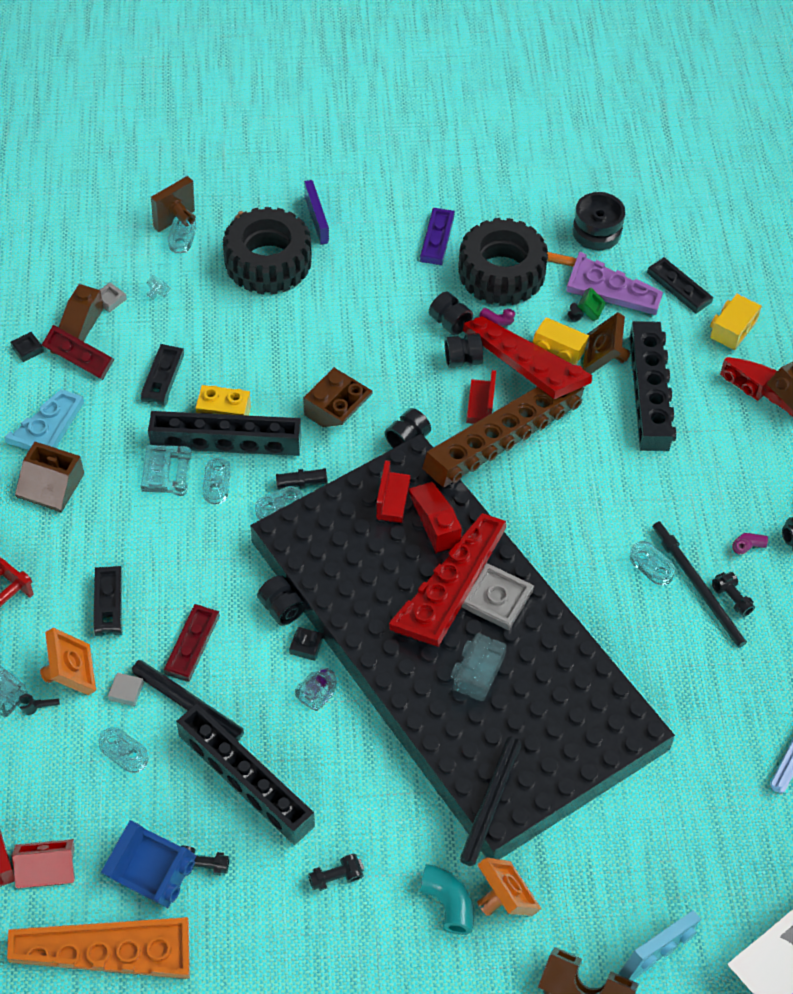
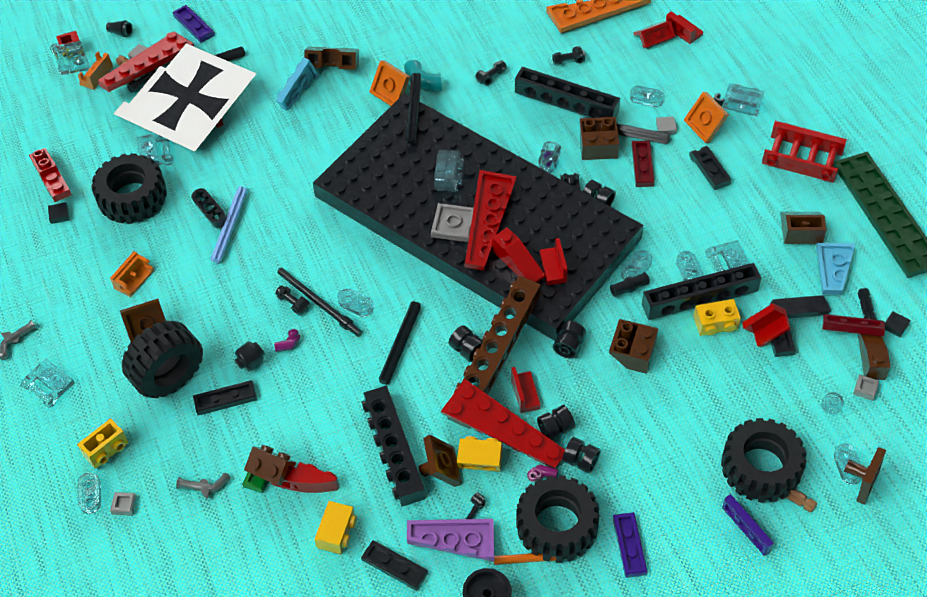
camera: 165 degrees right, 0 degrees up
blue panel [101,820,197,908] -> none
green tile [578,288,606,321] -> none
none -> black axle [379,301,421,385]
none -> black wheel [448,325,483,362]
none -> reddish brown slope [579,117,619,160]
none -> red panel [742,303,791,347]
none -> black tile [770,295,831,318]
none -> black axle [858,288,877,320]

